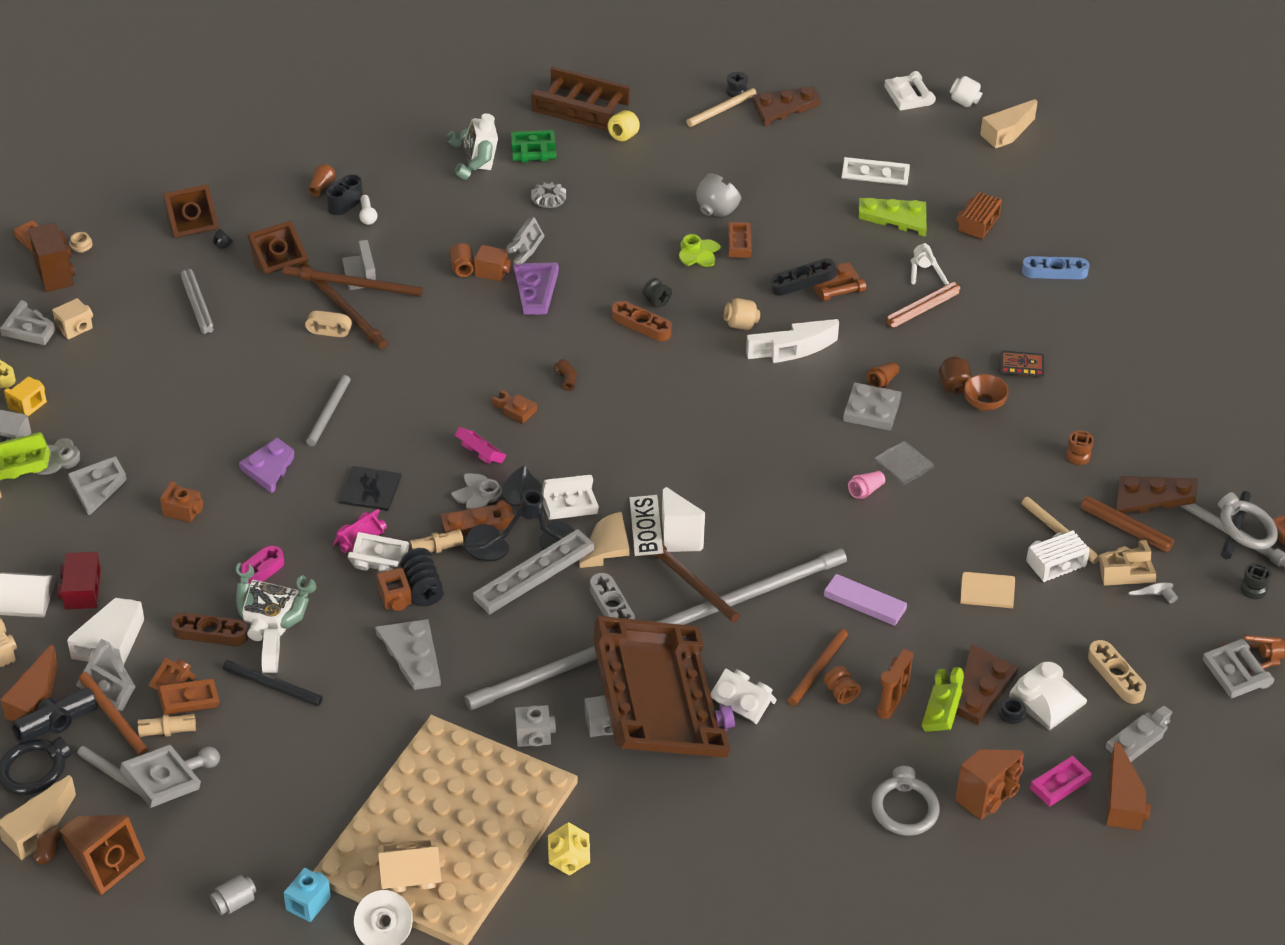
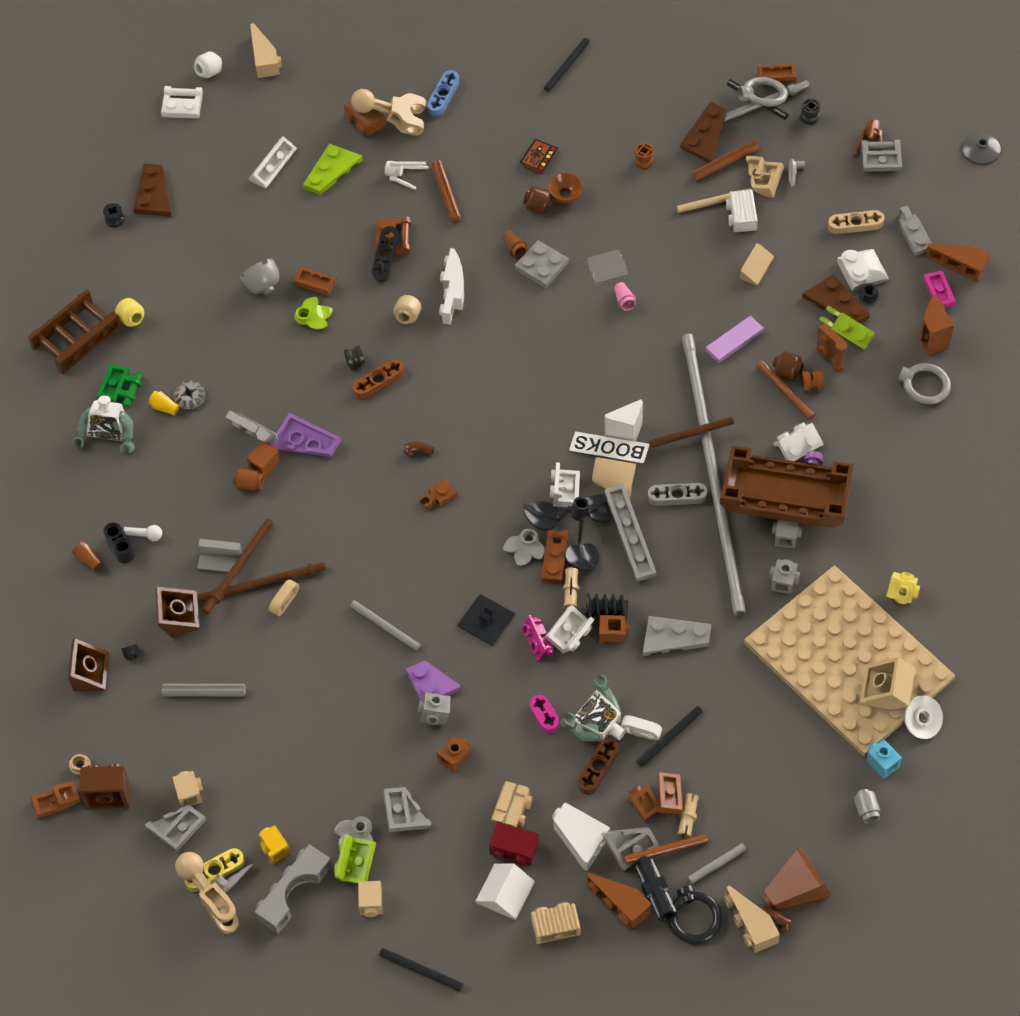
camera: 65 degrees left, 15 degrees up
light grey plate [120,745,220,808] -> none
dark pink plate [455,427,507,464] -> none
tan bar [686,88,757,127] -> none
none -> yellow cone [148,391,179,416]
none -> tan piece [351,89,426,136]
none -> light grey brick [417,693,451,726]
none -> tan brick [491,781,533,829]
none -> black bar [544,37,590,92]
none -> reddish brown head [773,351,804,380]

